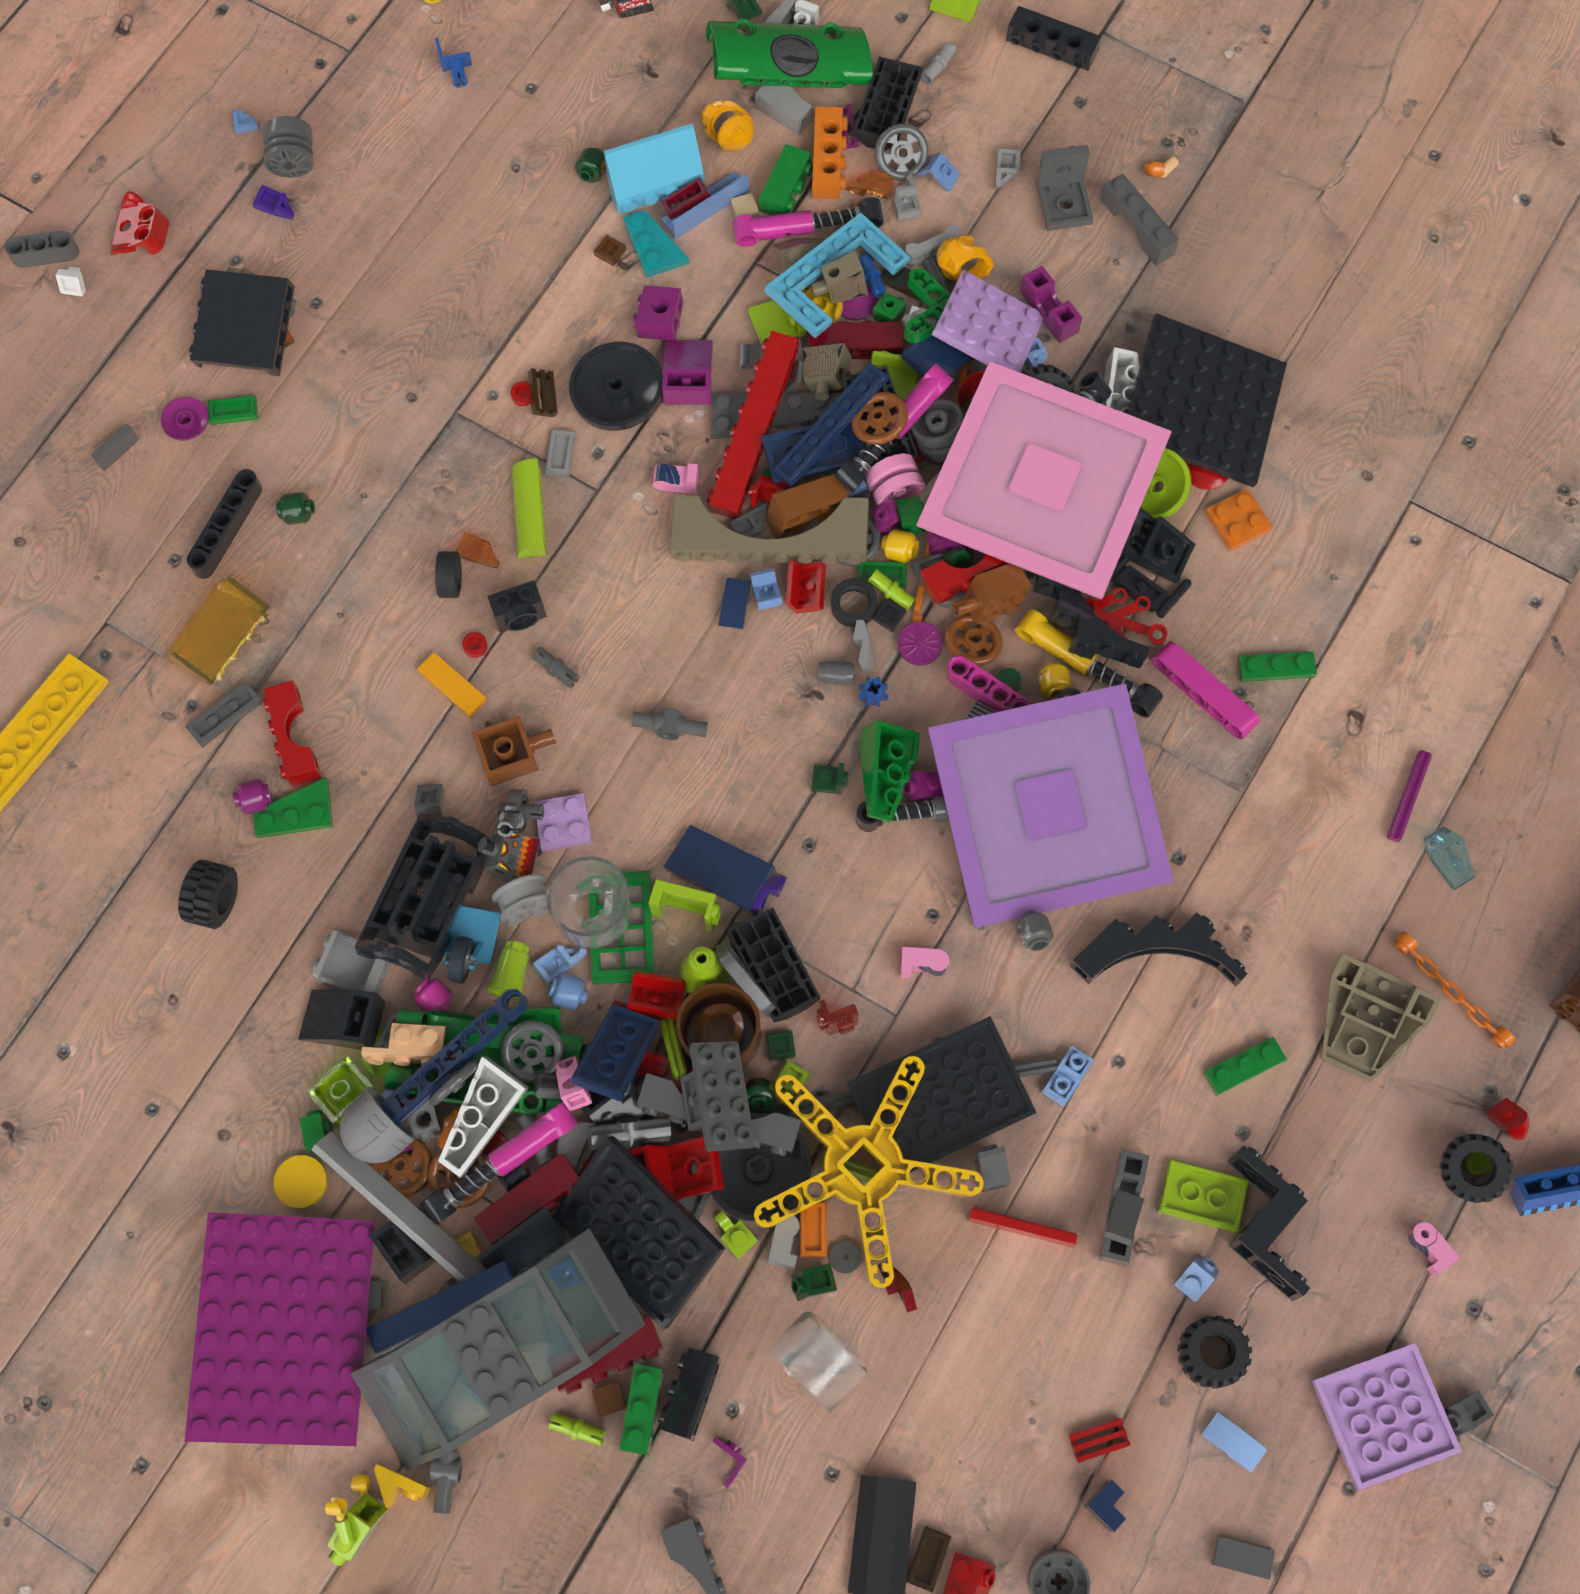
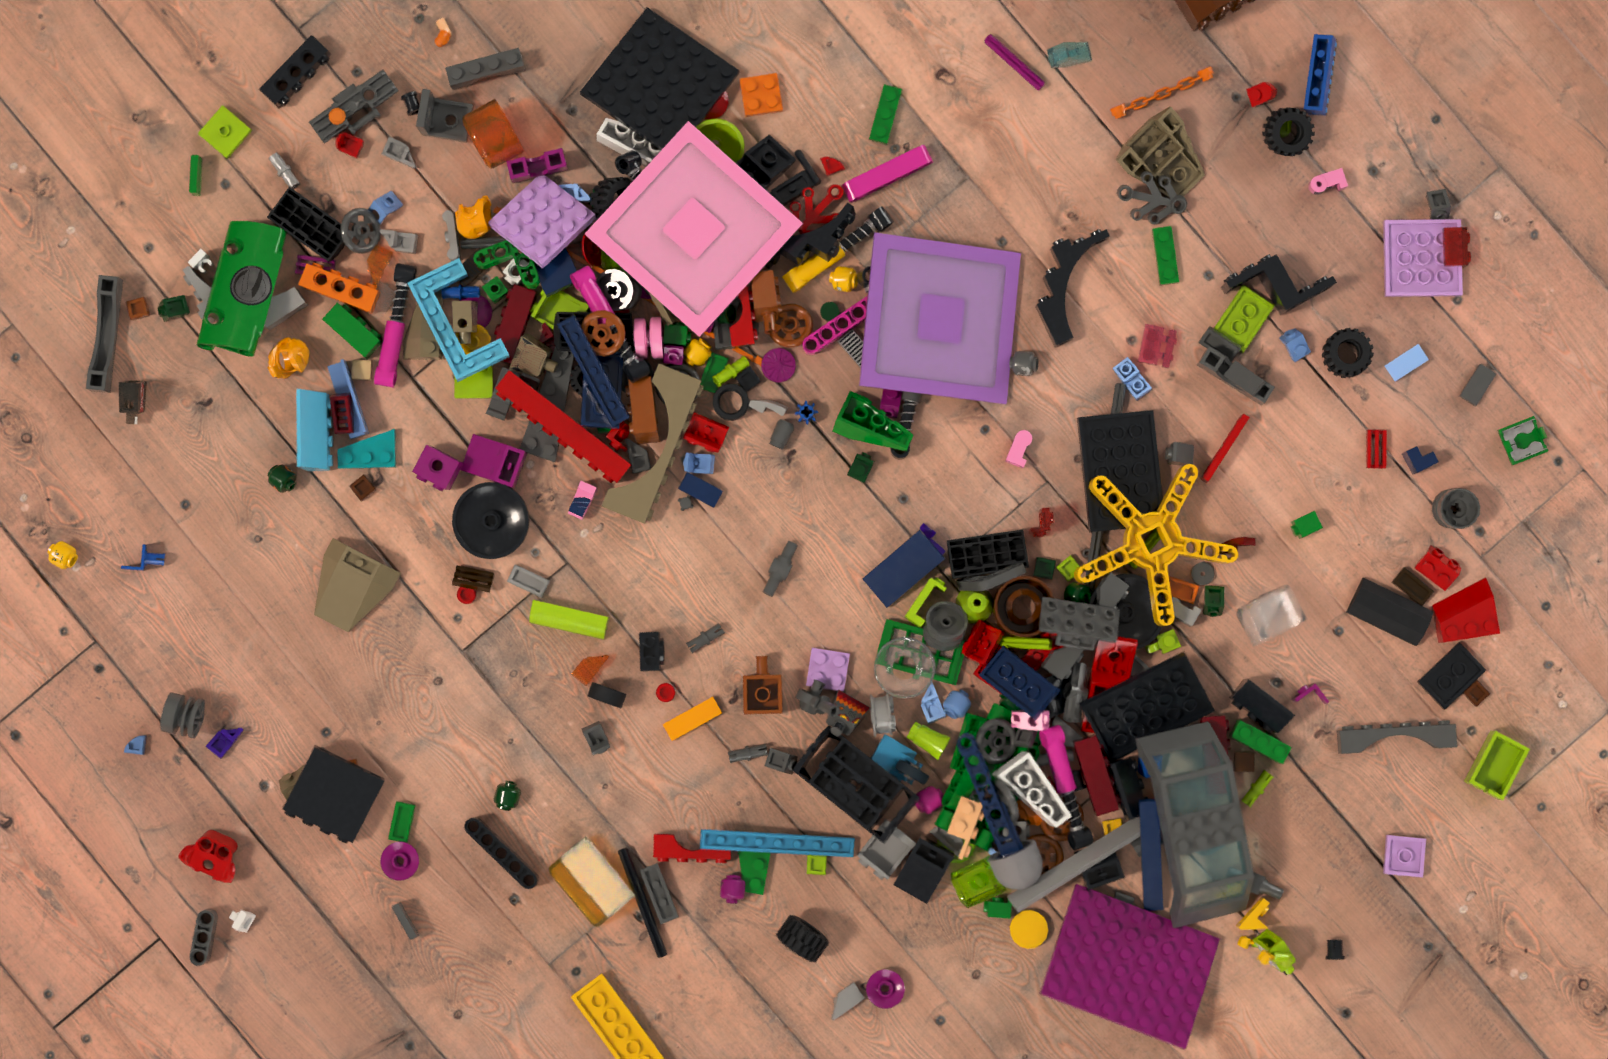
camera: 70 degrees left, 15 degrees up
none -> dark grey piece [309,69,399,144]
none -> dark tan wedge [314,538,401,632]
none -> red plate [335,132,364,159]
none -> clear orange piece [462,98,525,169]
none -> dark grey bracket [582,721,610,755]
none -> black axle [618,848,667,958]
none -> dark grey piece [678,495,694,511]
none -> dark azure tile [700,829,855,857]
none -> dark grey pin [728,743,768,763]
none -> lime tile [806,855,827,875]
none -> red tile [820,157,845,176]
none -> light grey slope [831,982,865,1020]
none -> magenta dish [866,969,905,1009]
none -> dark grey wheel [922,601,968,651]
none -> dark grey plant [1117,171,1187,225]
none -> clear pink plate [1137,324,1177,369]
none -> dark grey tile [1198,326,1241,362]
none -> green brick [1290,511,1323,539]
none -> clear red bracket [1442,227,1471,268]

